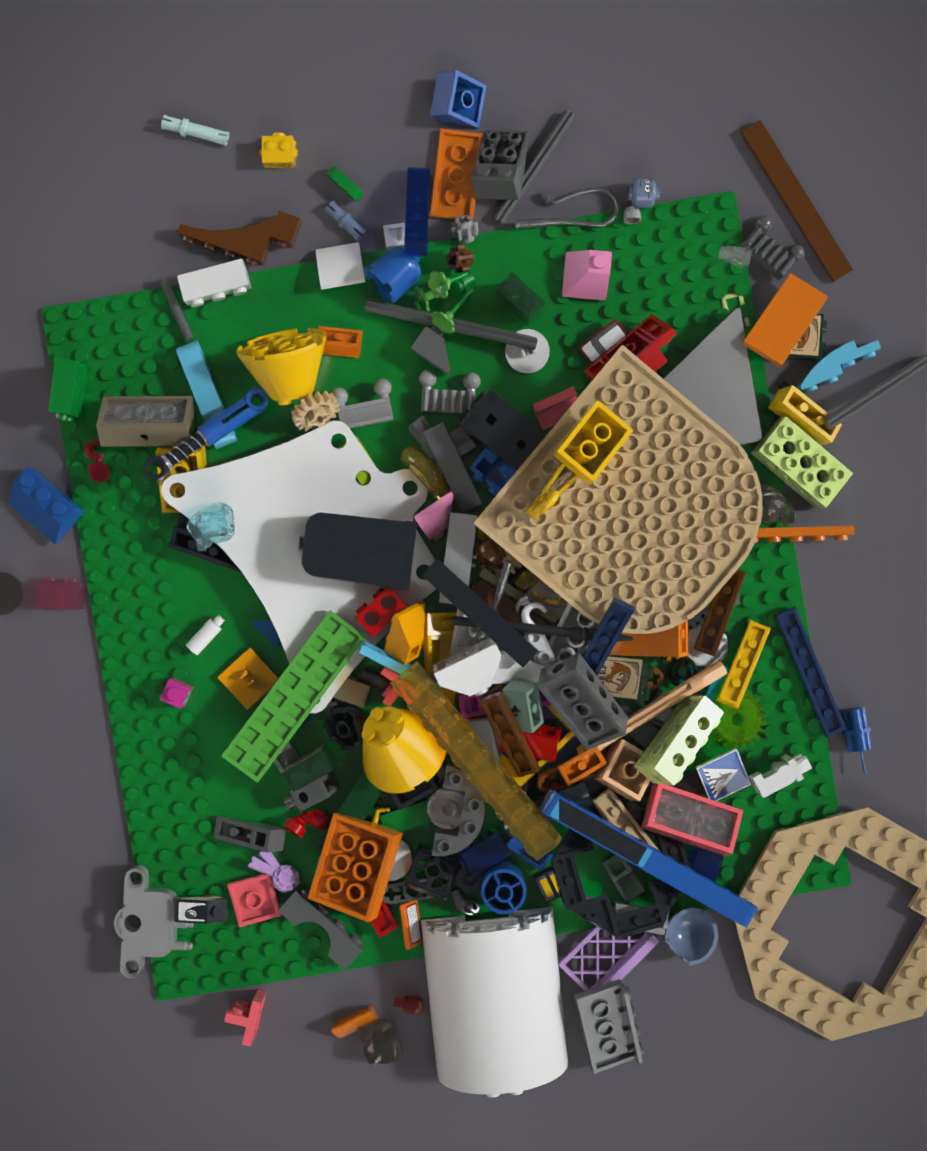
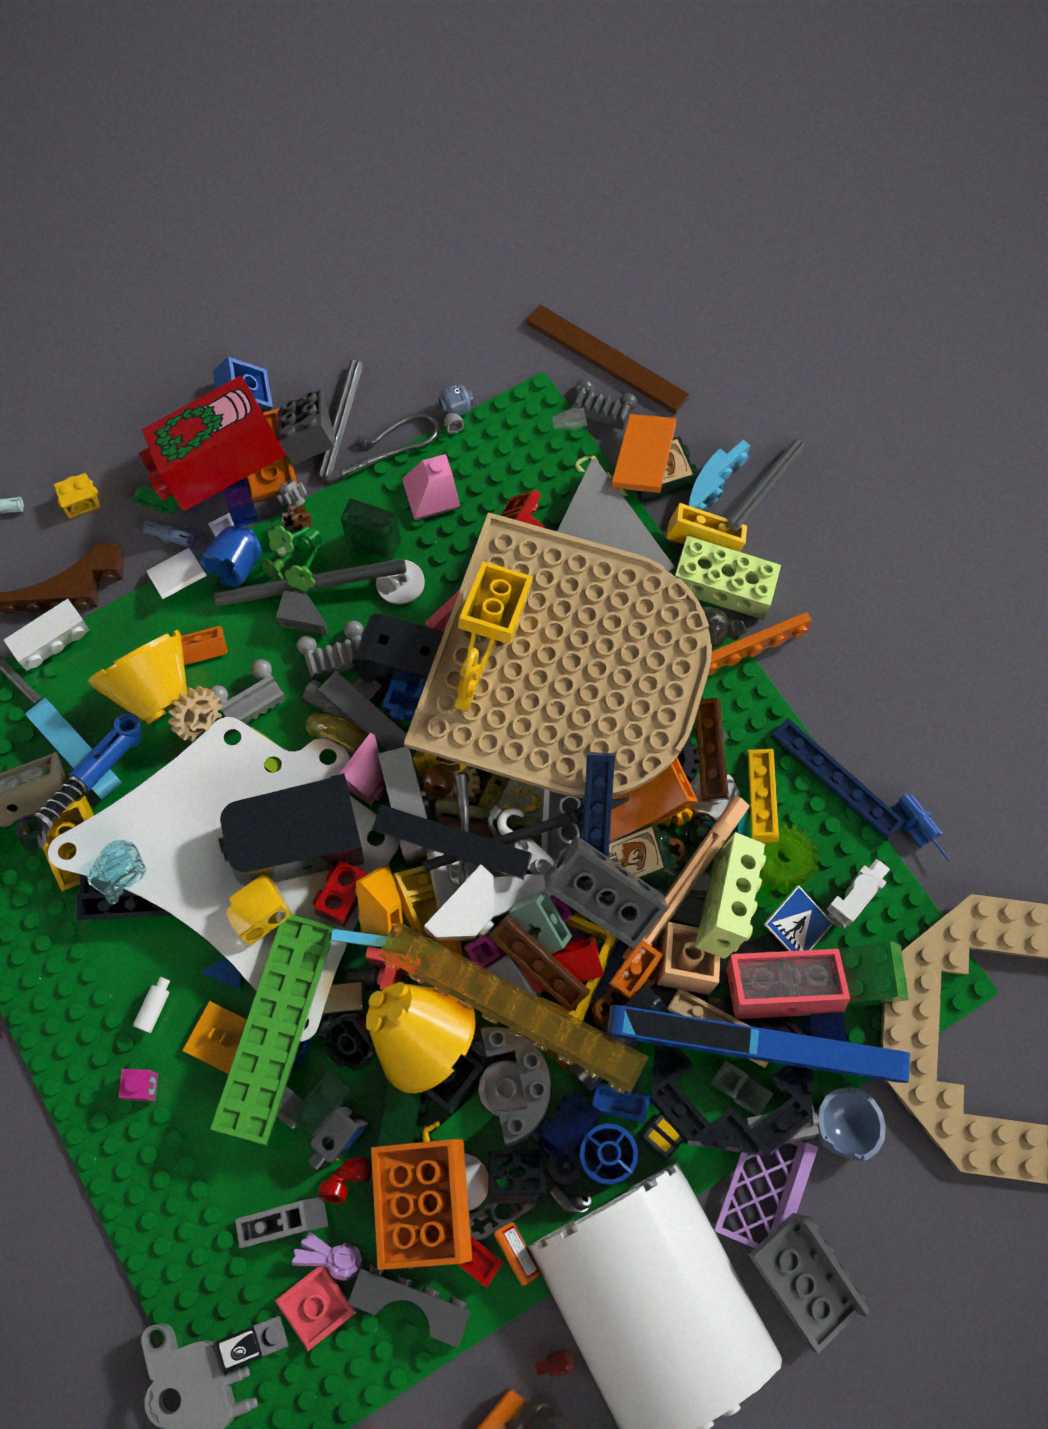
camera: 25 degrees left, 20 degrees down
slope [578,319,628,364] -> none
none -> red brick [138,375,286,511]
none -> yellow piece [226,875,293,946]
none -> green brick [839,941,909,1007]

